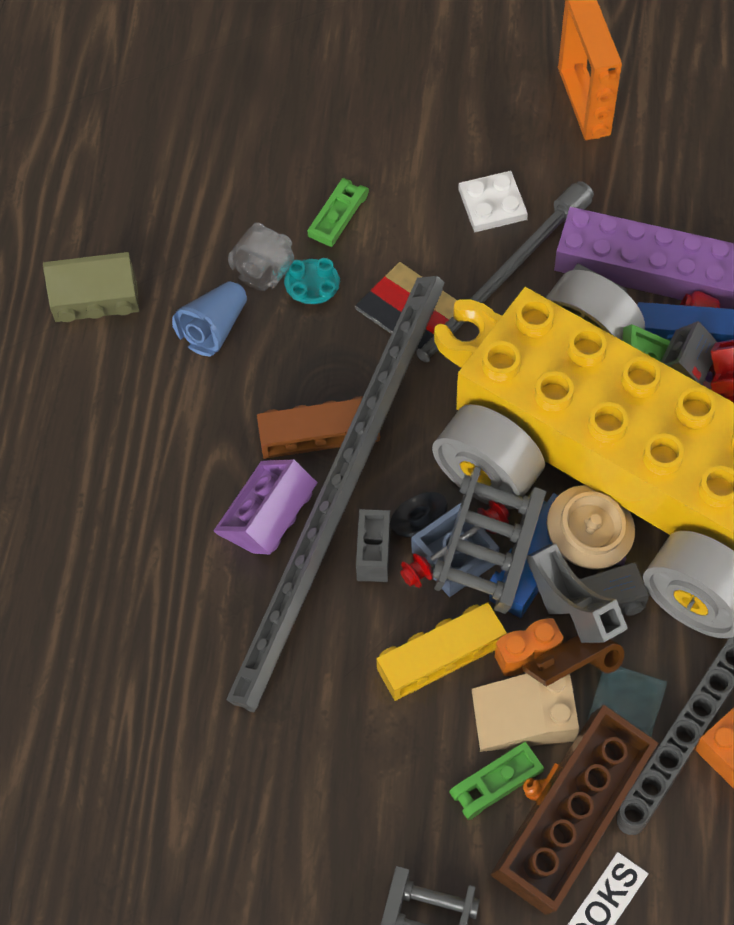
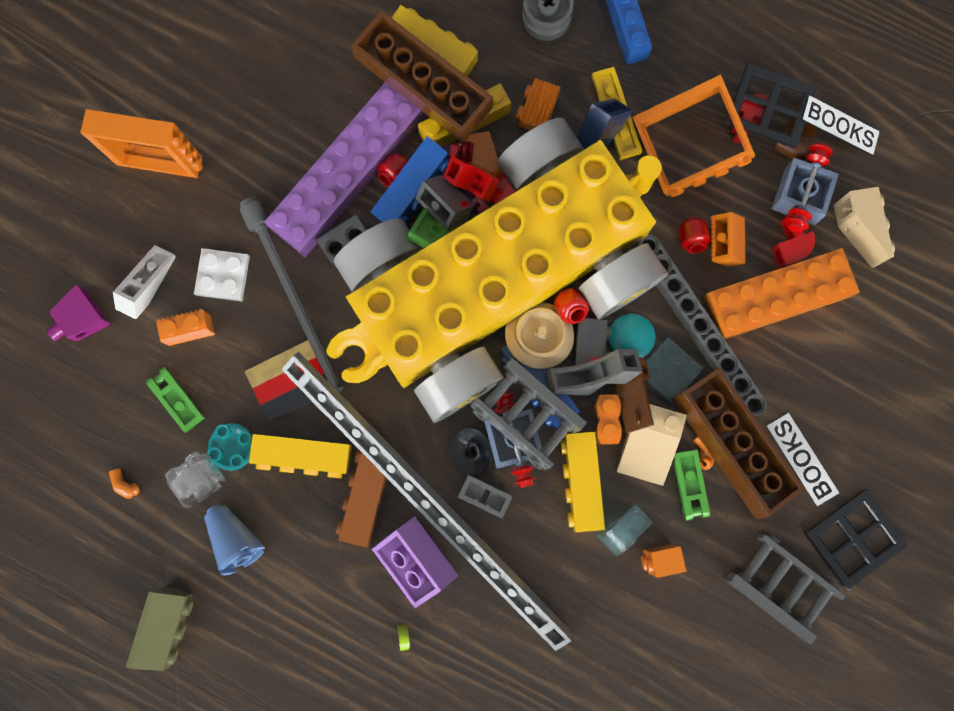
camera: 70 degrees left, 20 degrees up
none -> magenta torso [46,285,111,341]
none -> orange arm [109,468,139,498]
none -> white slope [113,245,175,319]
none -> orange brick [156,309,215,346]
none -> yellow brick [249,434,352,478]
none -> lime tile [397,624,410,651]
none -> red head [554,288,589,324]
none -> clear light blue brick [597,504,653,556]
none -> teal dish [609,313,656,358]
none -> orange brick [641,544,687,578]

